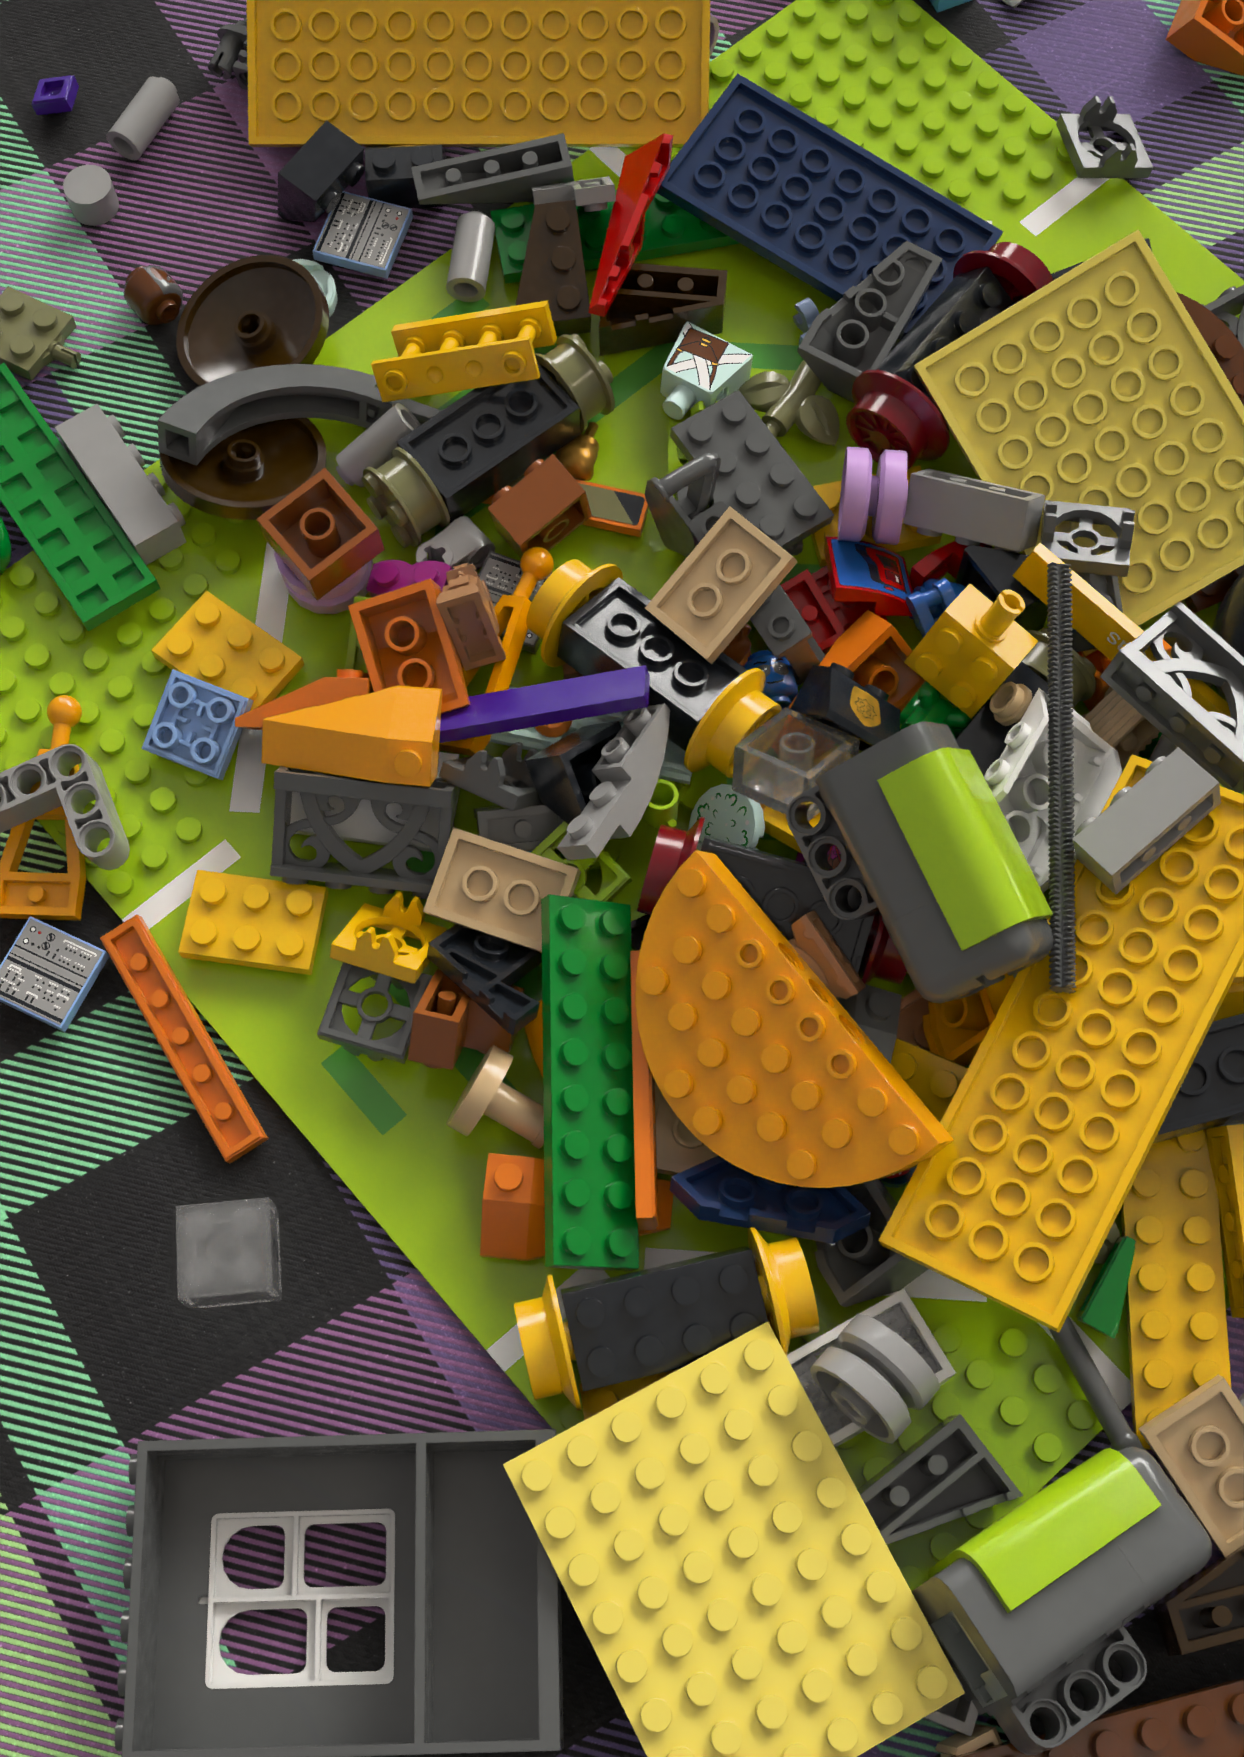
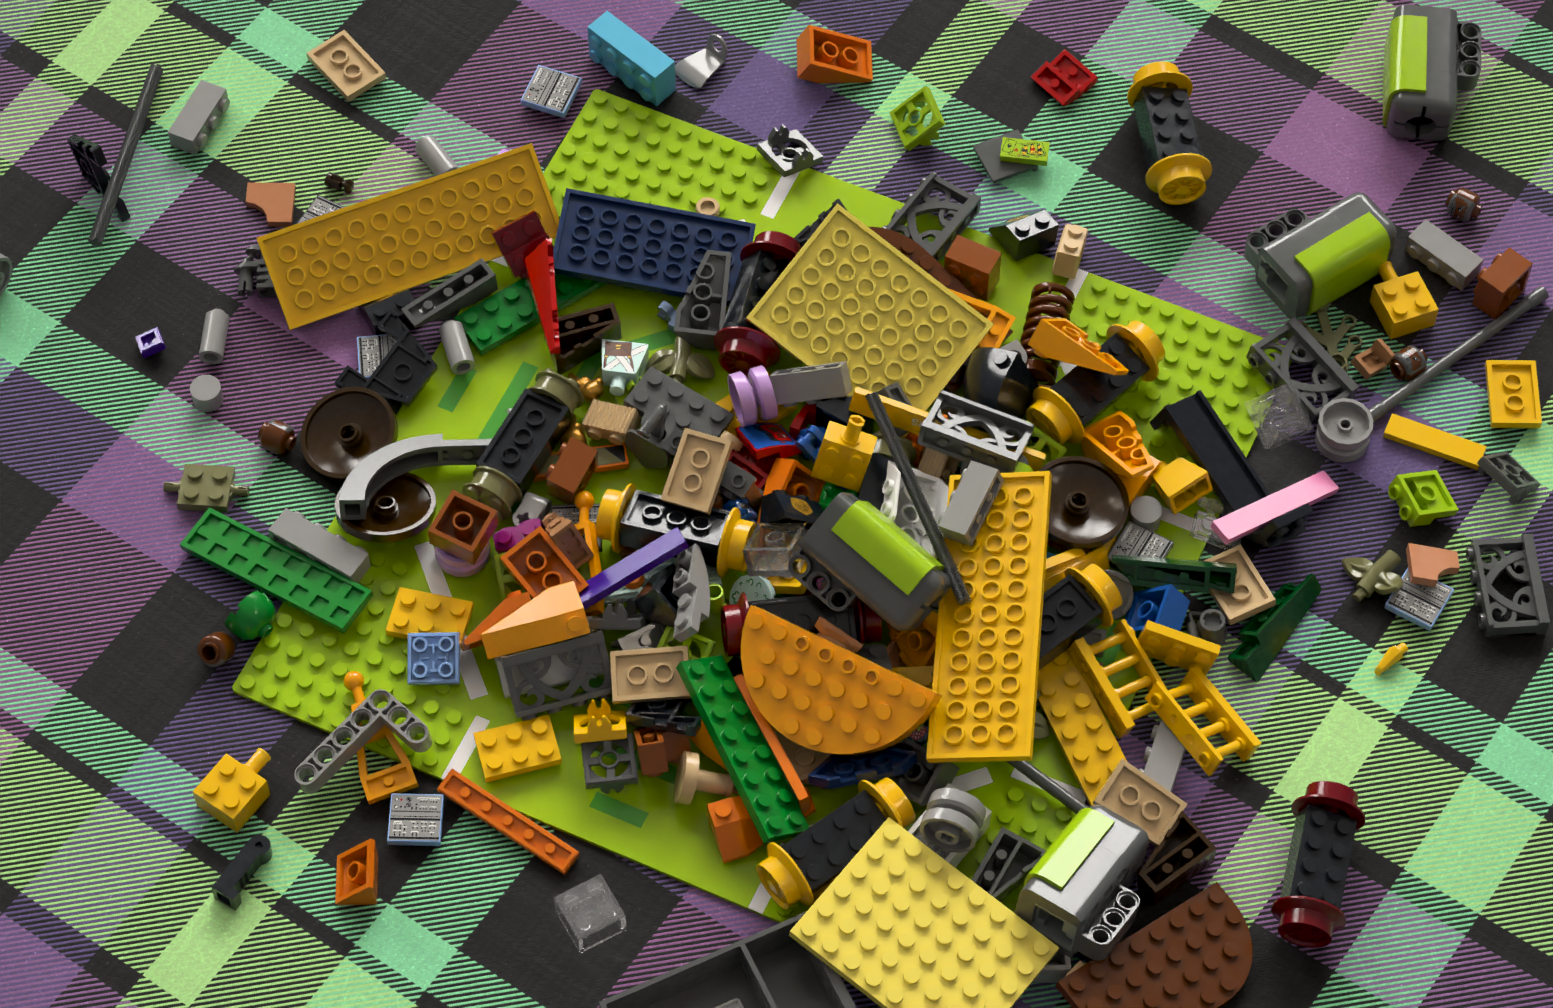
camera: 25 degrees left, 10 degrees down
black slope [278,120,365,222] -> none
light grey brick [336,403,421,487] -> none
yellow fence [371,300,557,402] -> none
dark brown wedge [515,200,591,336] -> none
light grey plate [531,176,616,212] -> none
tan plate [990,682,1032,726] -> none
dark grey piece [1040,500,1135,577] -> none
green slope [1076,1236,1136,1339] -> none
none -> black wing [334,309,438,407]
none -> dark red plate [491,210,554,279]
none -> pearl gold piece [568,372,604,403]
none -> tan brick [581,399,642,445]
none -> tan tile [696,197,720,217]
none -> tan tile [719,430,744,453]

